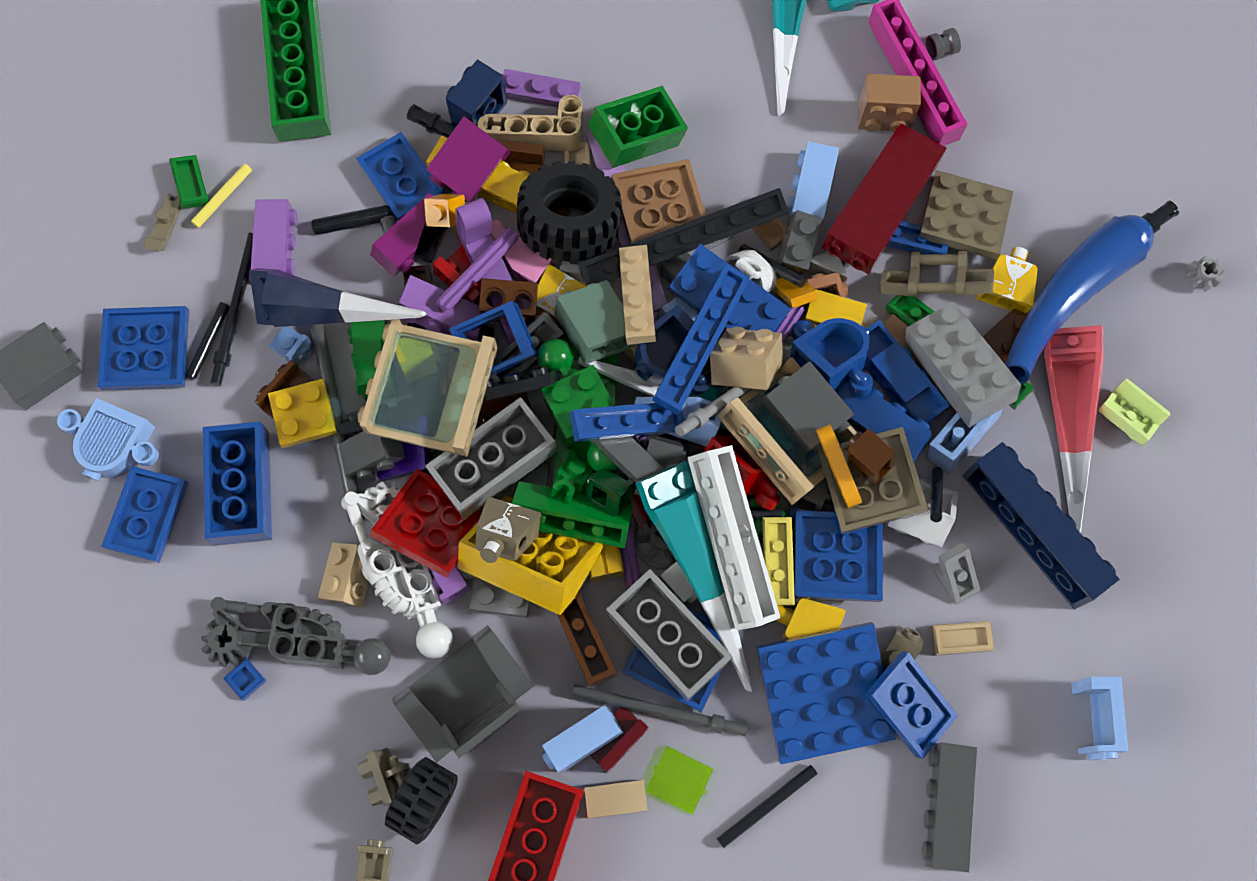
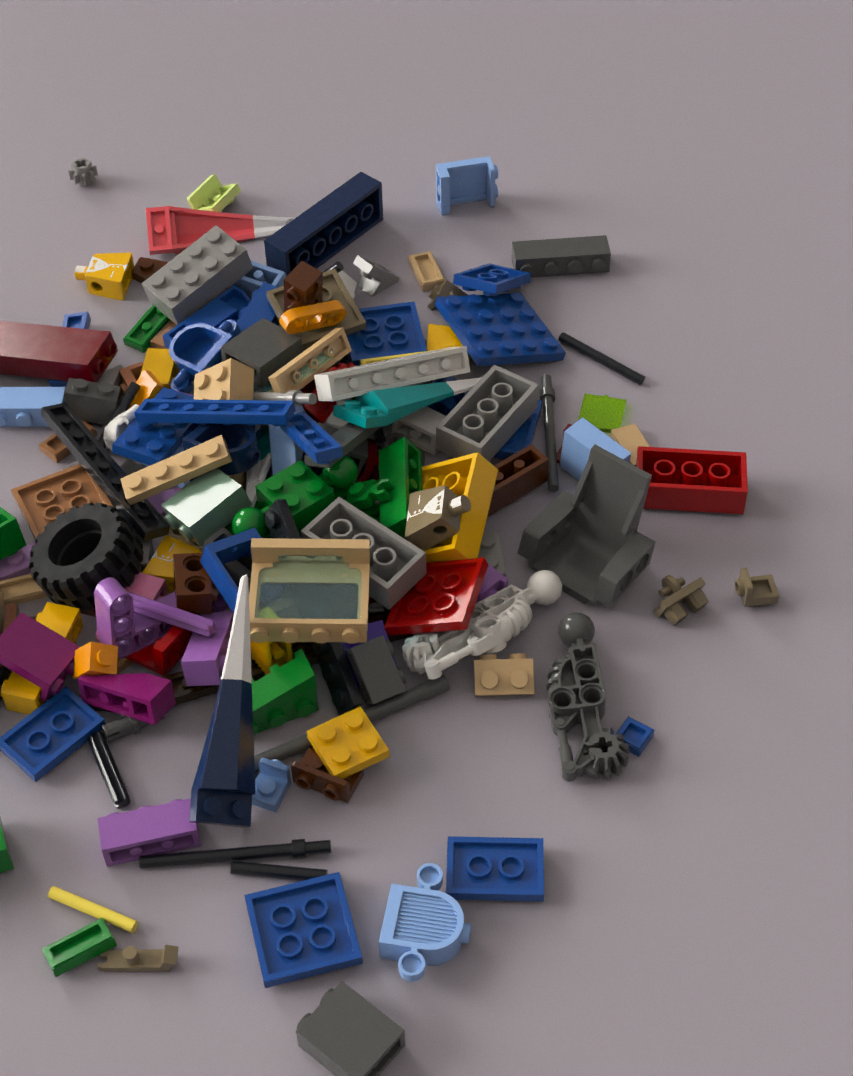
camera: 100 degrees left, 25 degrees down
blue brick [203,422,272,546] -> none
black tyre [385,757,458,845] -> none
dark green brick [586,468,635,517] -> none
dark tan bar [880,251,994,297] -> none
dark tan plate [919,170,1013,260] -> none
blue animal [1005,200,1179,384] -> none

